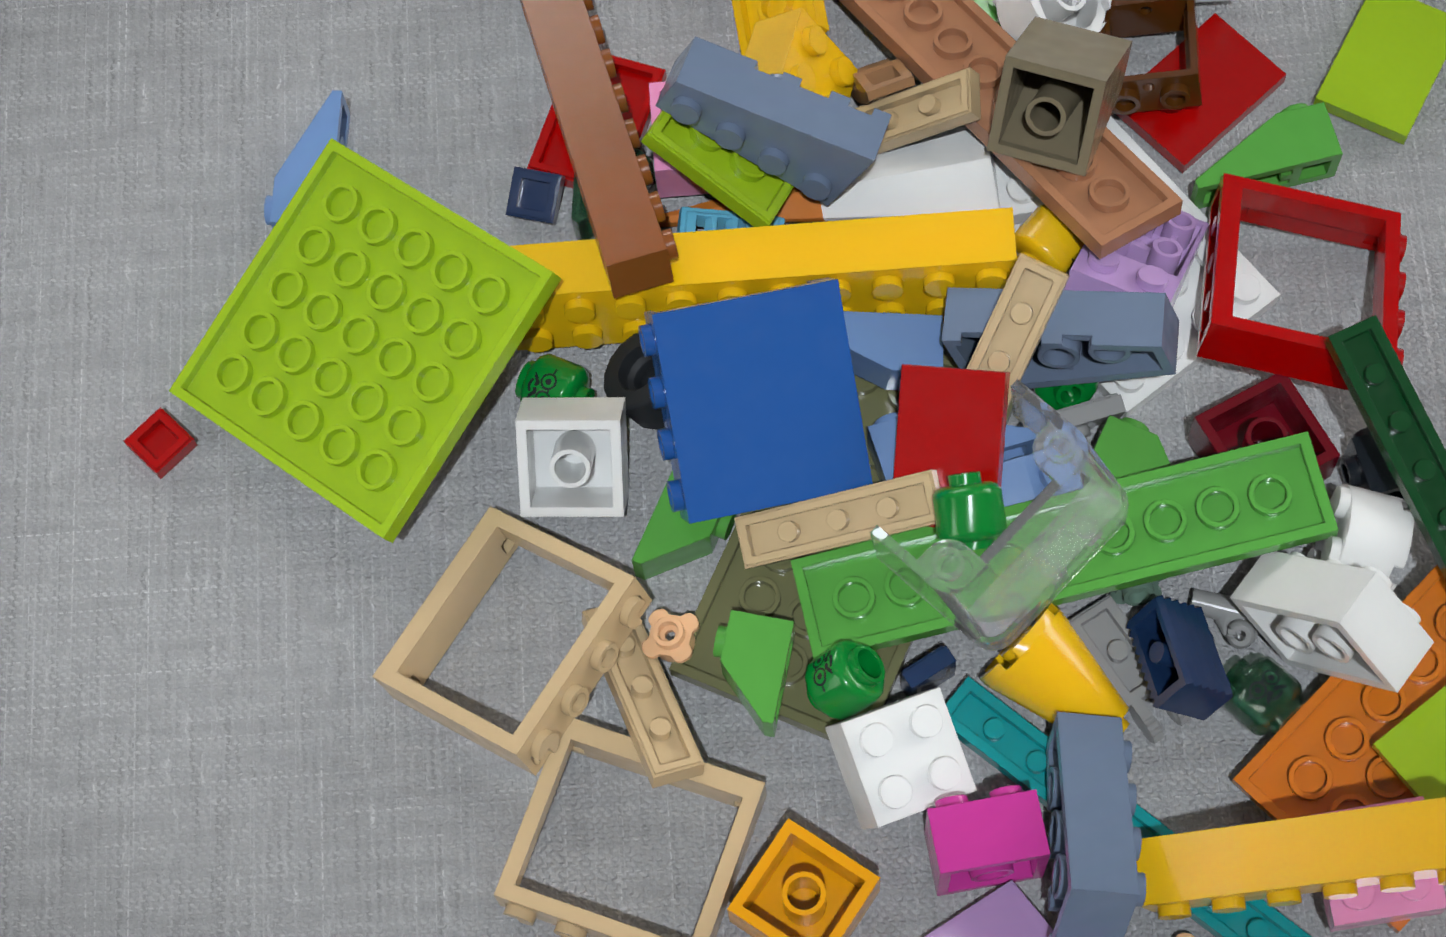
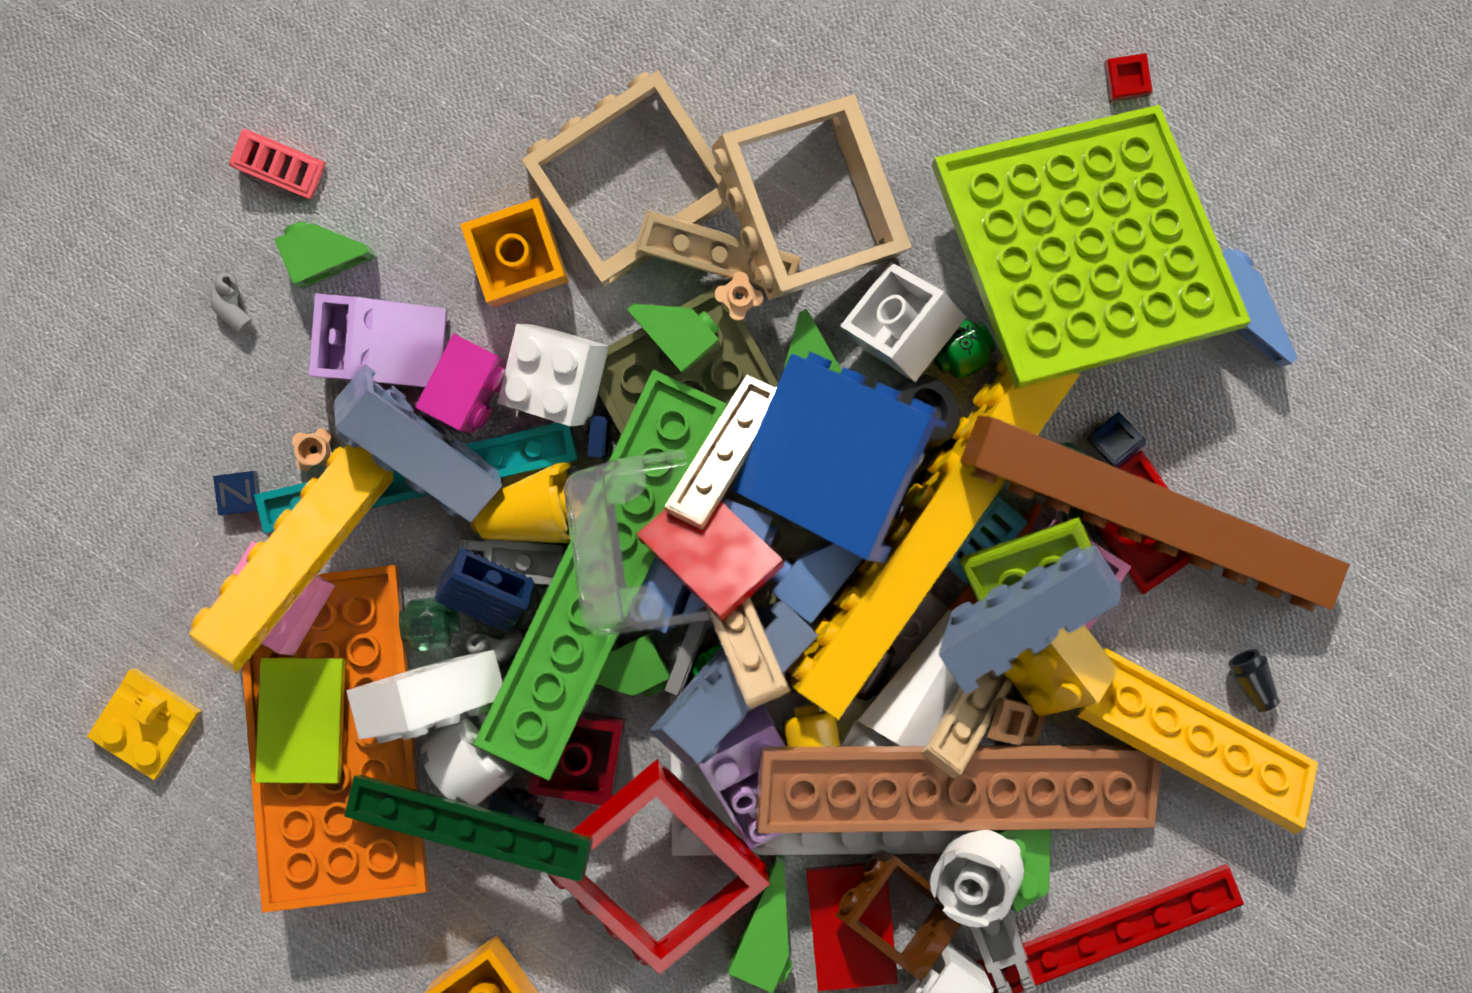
camera: 115 degrees right, 20 degrees up
green head [805,640,885,720] -> none
green head [932,471,1007,552] -> none
dark tan slope [987,16,1132,176] -> none

